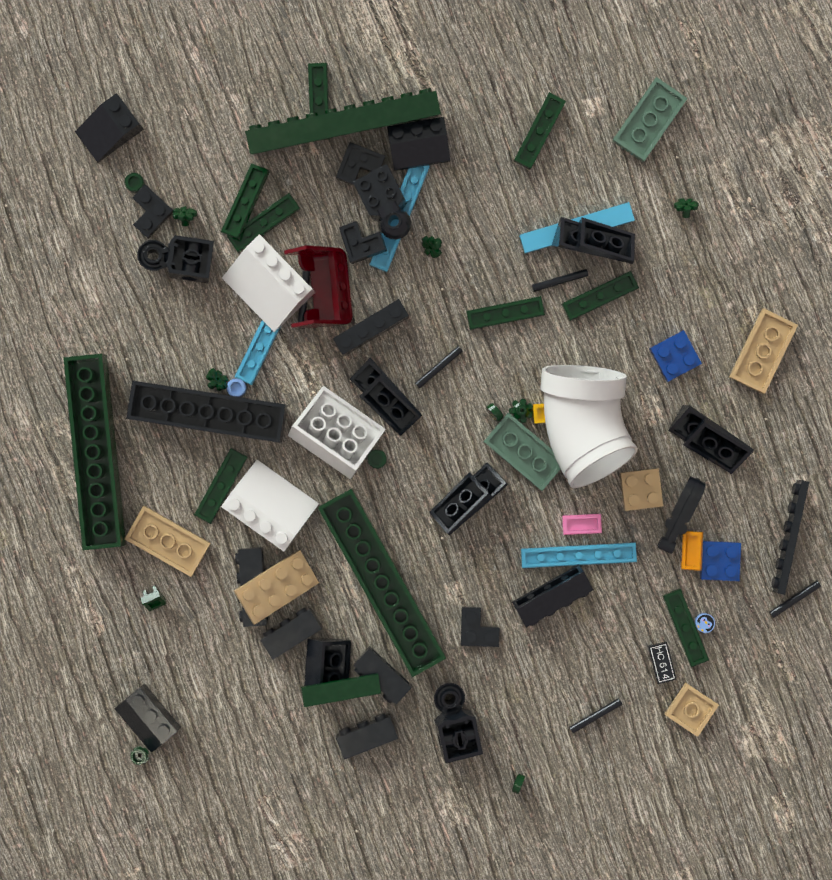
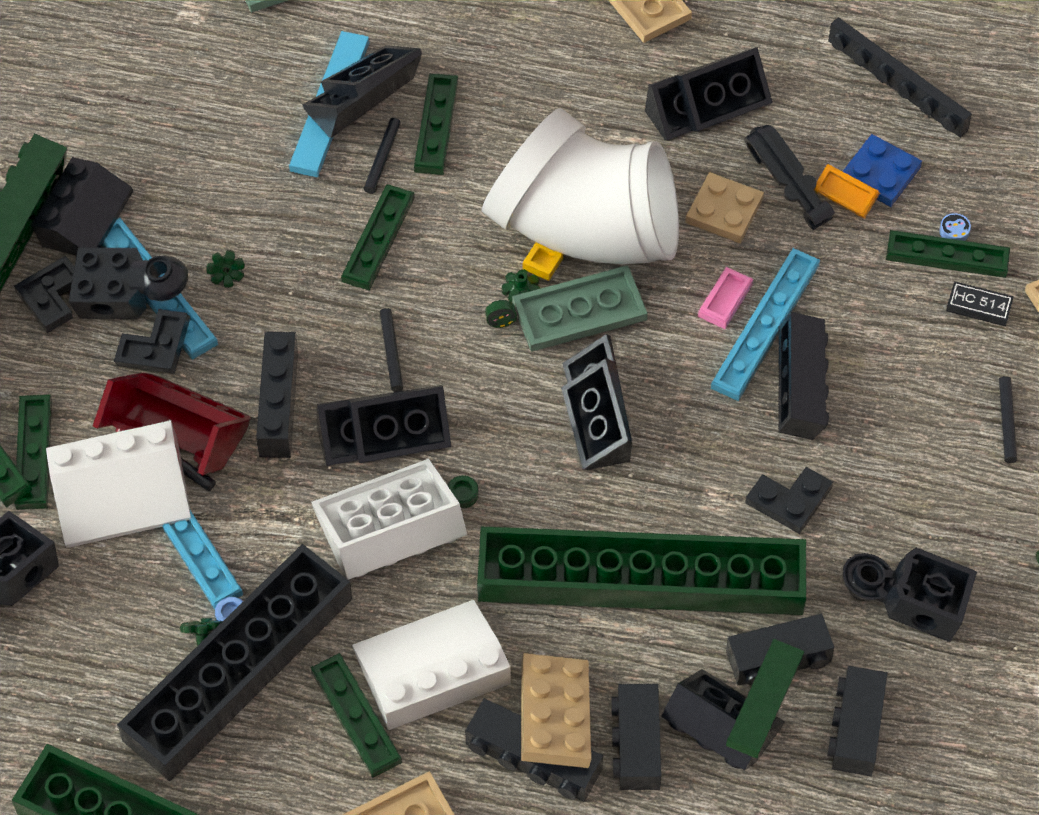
camera: 55 degrees left, 30 degrees down
dark green plate [514,92,566,170] -> none
blue plate [649,330,702,382] -> none
black bar [769,580,821,618] -> none

